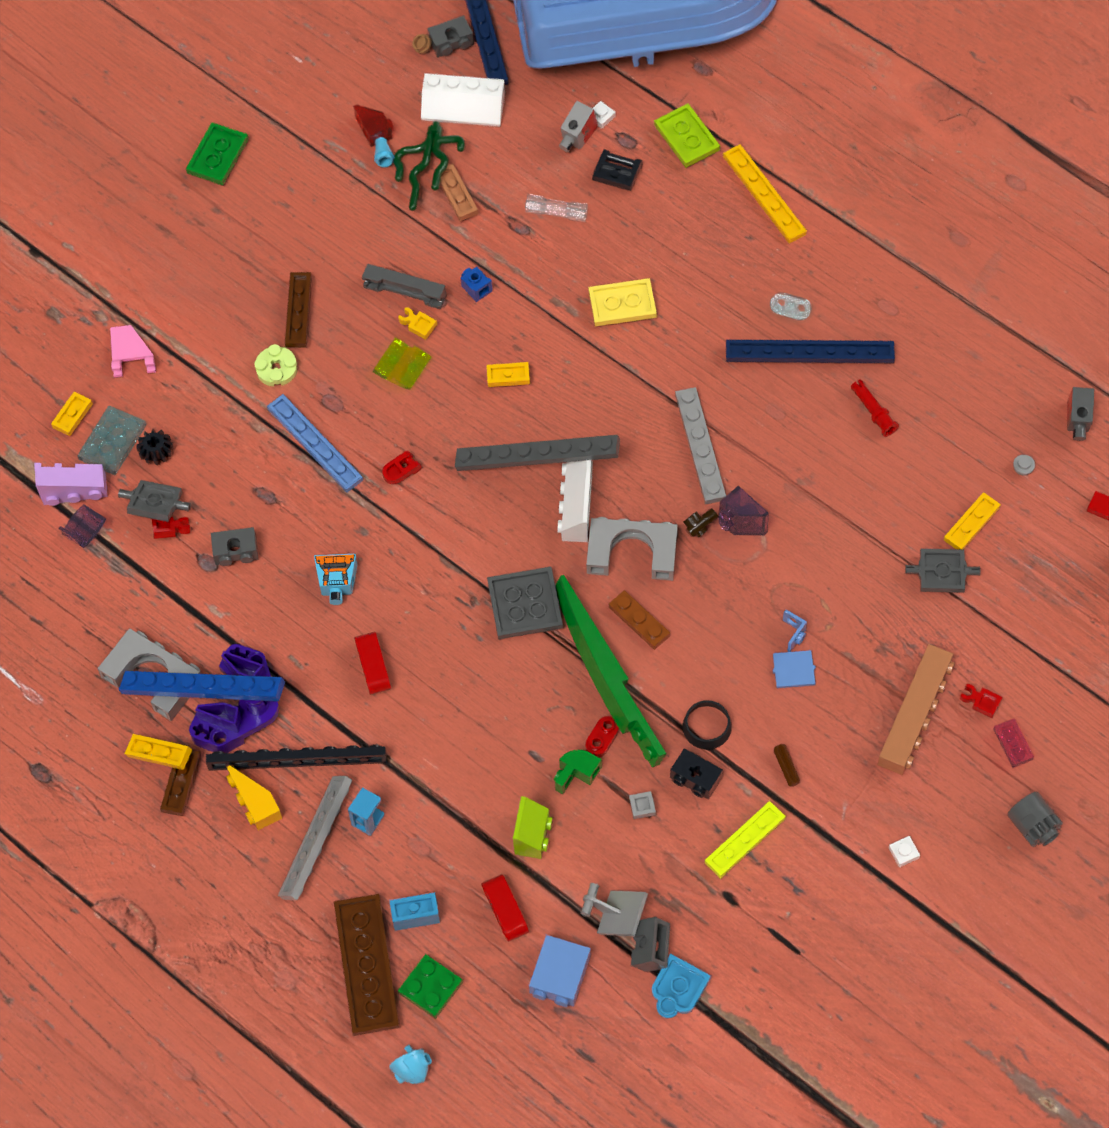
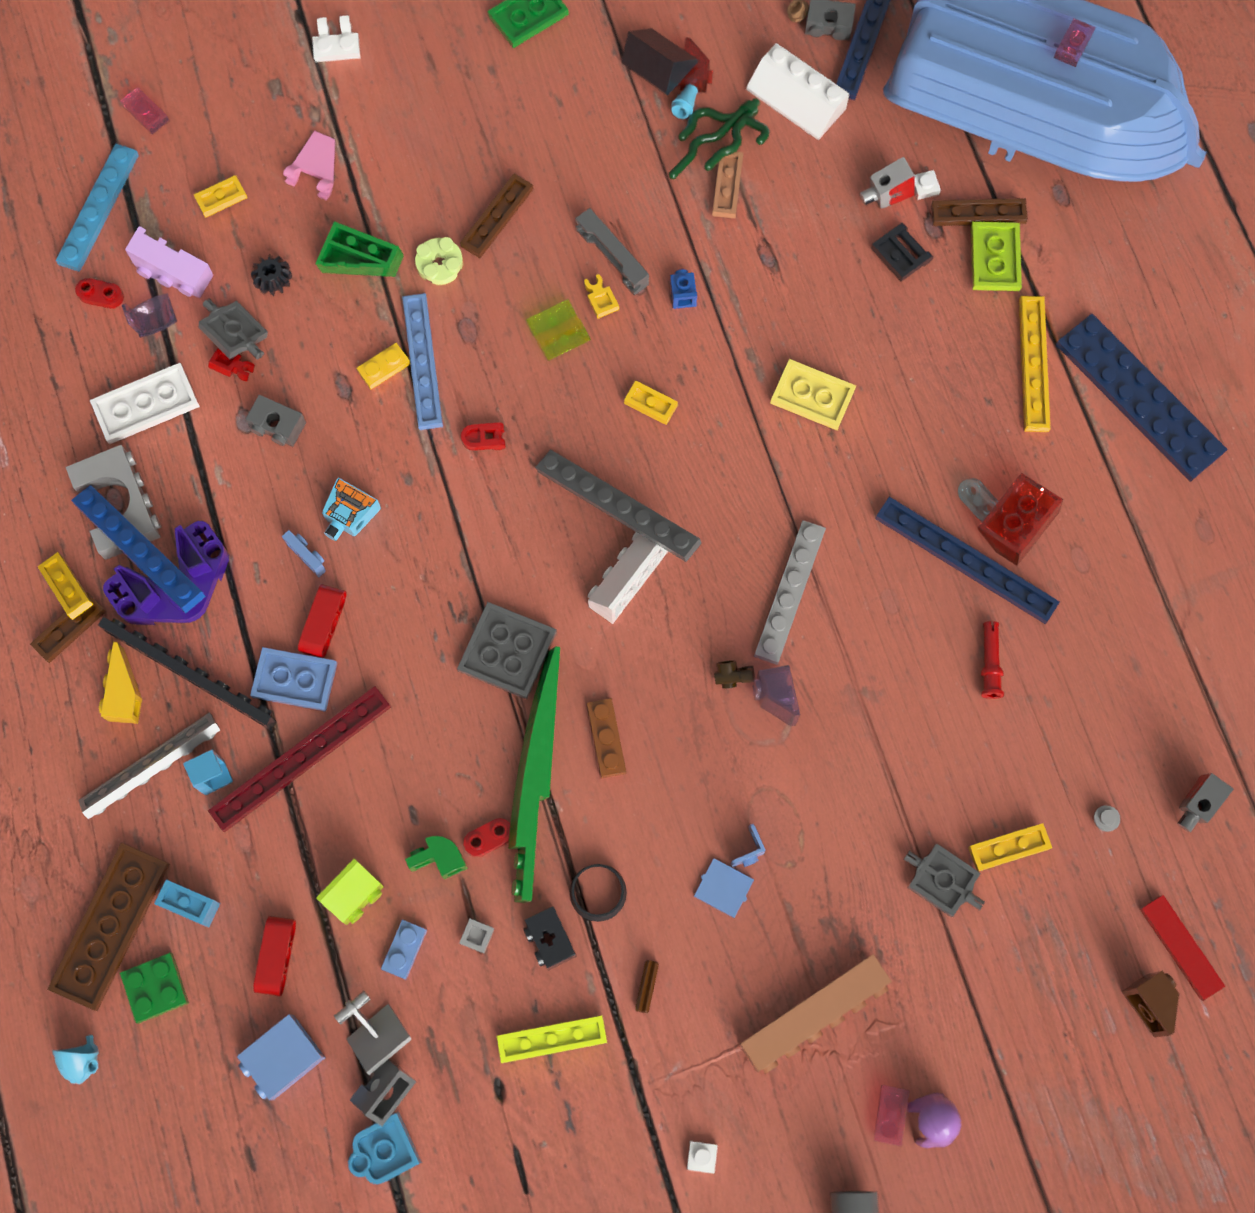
camera: 30 degrees right, 10 degrees up
clear light blue plate [77,406,146,475] -> none
clear axle [525,194,588,222] -> none
light grey arch [586,517,678,581] -> none
red plate [960,684,1003,718] -> none
none -> red plate [75,278,124,309]
none -> white plate [90,363,200,445]
none -> dark red plate [208,686,391,832]
none -> medium blue plate [250,647,338,711]
none -> medium blue plate [282,530,326,577]
none -> white plate [313,16,361,62]
none -> green wedge [315,221,404,277]
none -> yellow plate [357,343,410,390]
none -> medium blue plate [381,920,427,980]
none -> black slope [621,28,699,96]
none -> medium lavender hair [906,1093,961,1148]
none -> reddish brown plate [931,198,1028,226]
none -> clear red slope [978,473,1063,566]
none -> dark blue plate [1056,313,1228,482]

